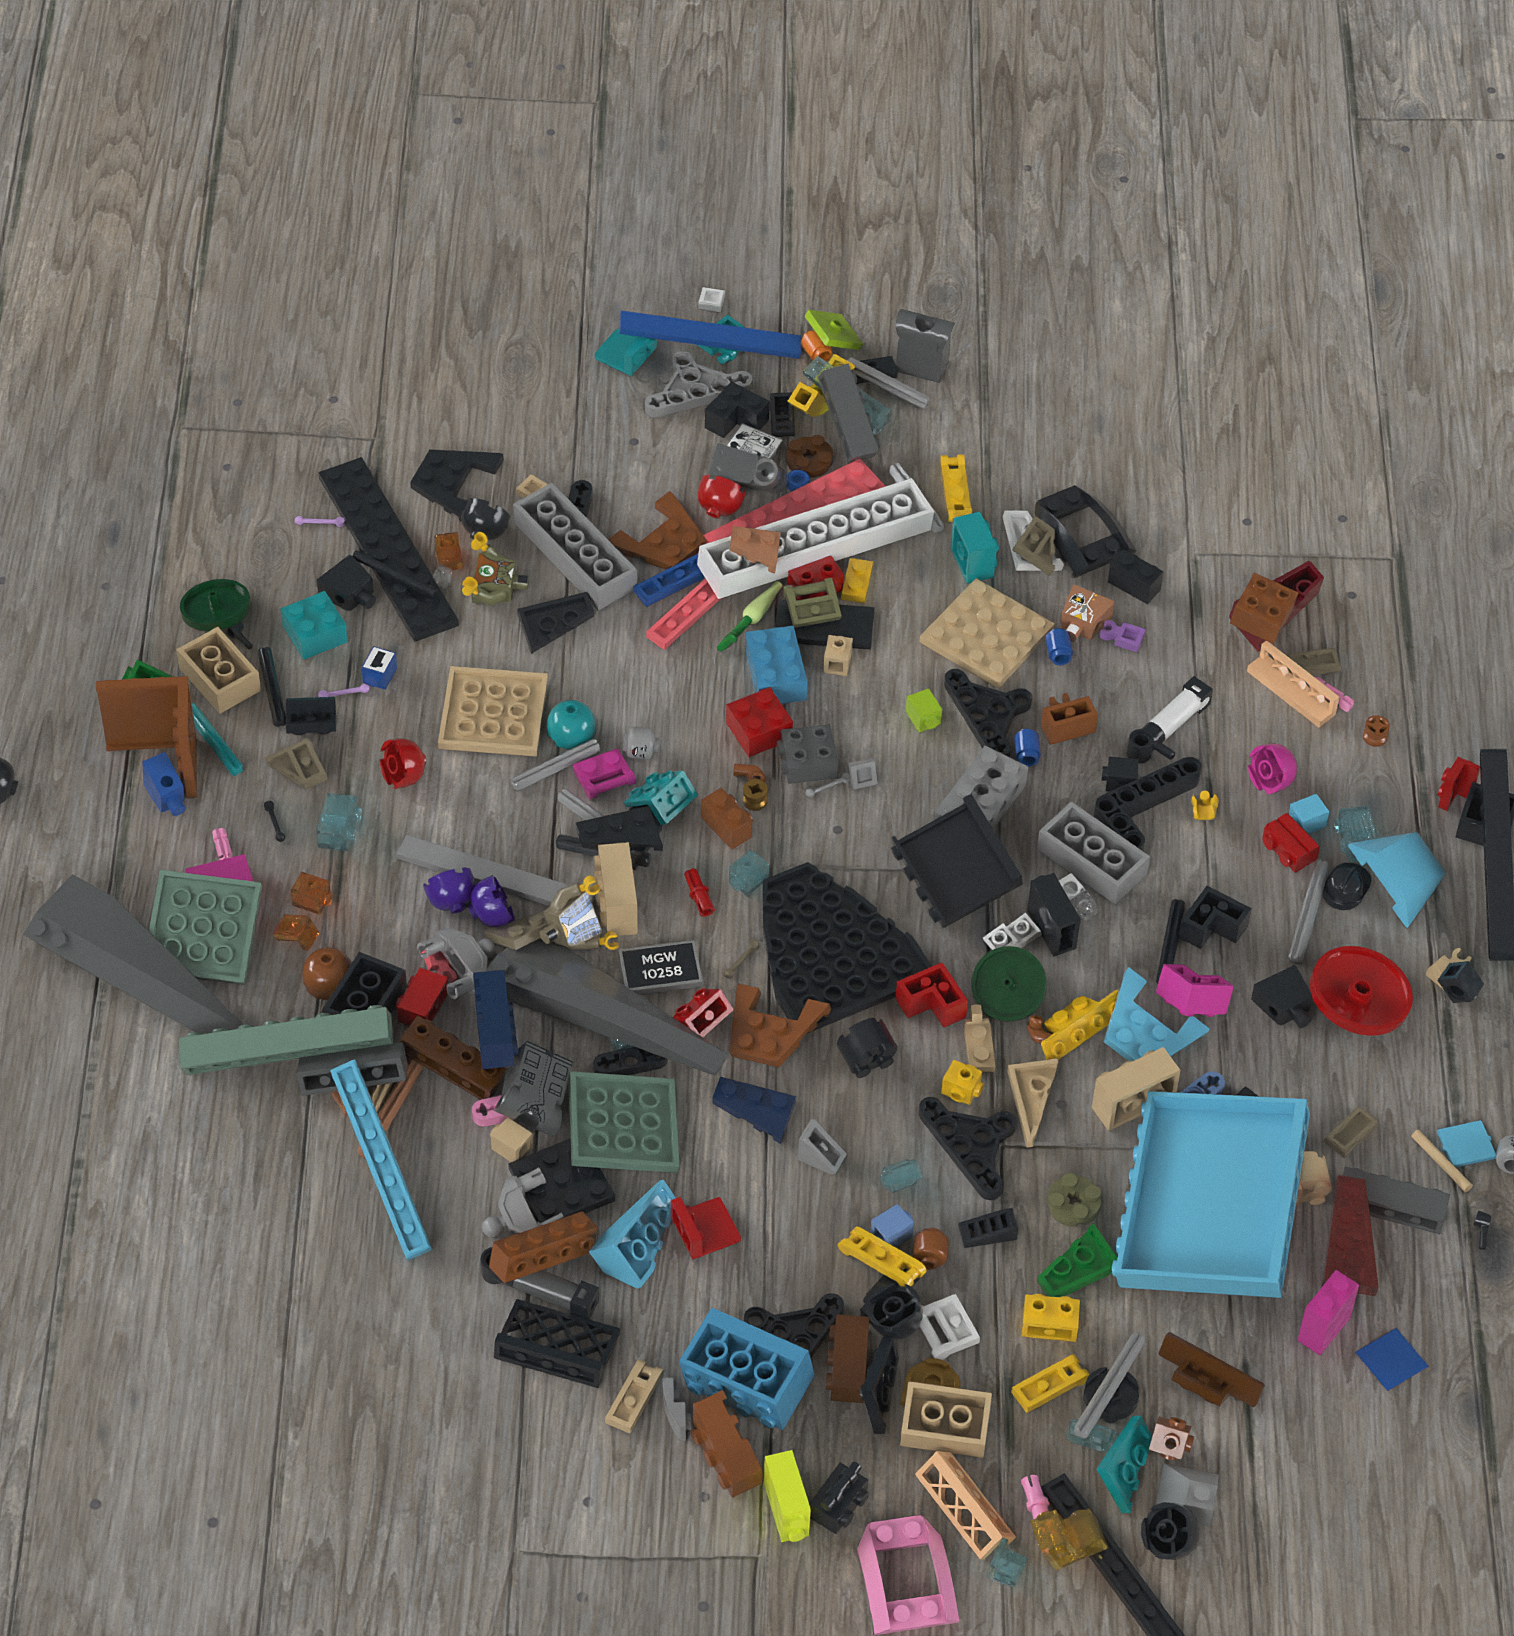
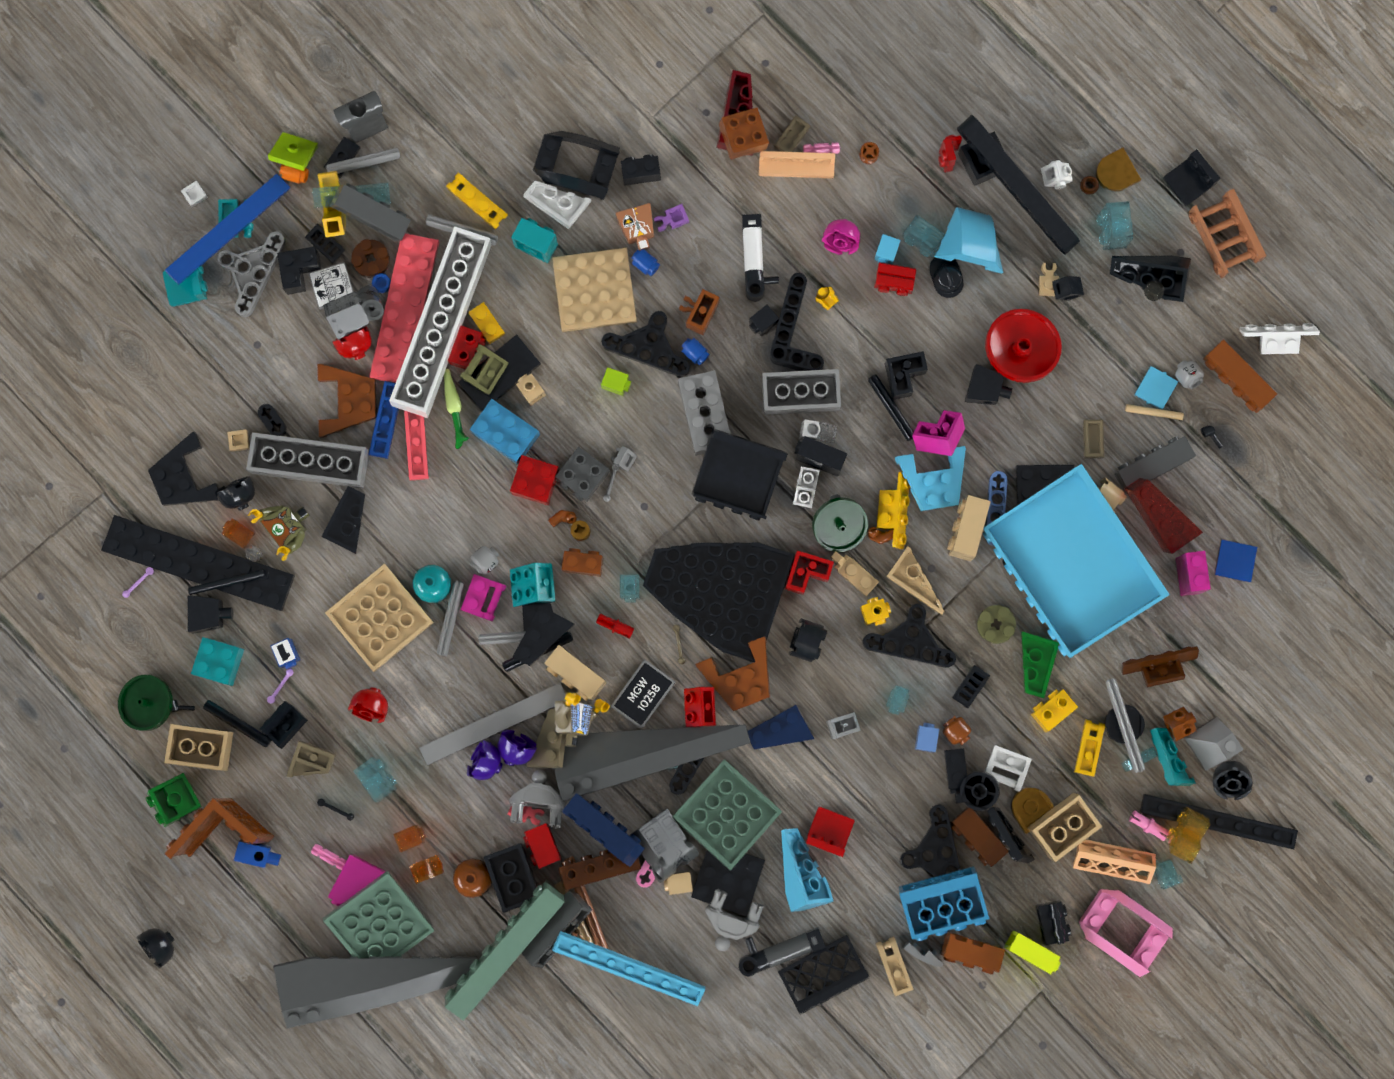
camera: 40 degrees left, 30 degrees up
teal axle [192,703,243,776] -> none
dark orange brick [489,1211,598,1283] -> none
nougat wing [729,526,781,574] -> none
yellow plate [837,1226,927,1287] -> none
dark tan wing [1012,516,1055,576] -> none
light grey axle [1288,860,1329,964] -> none

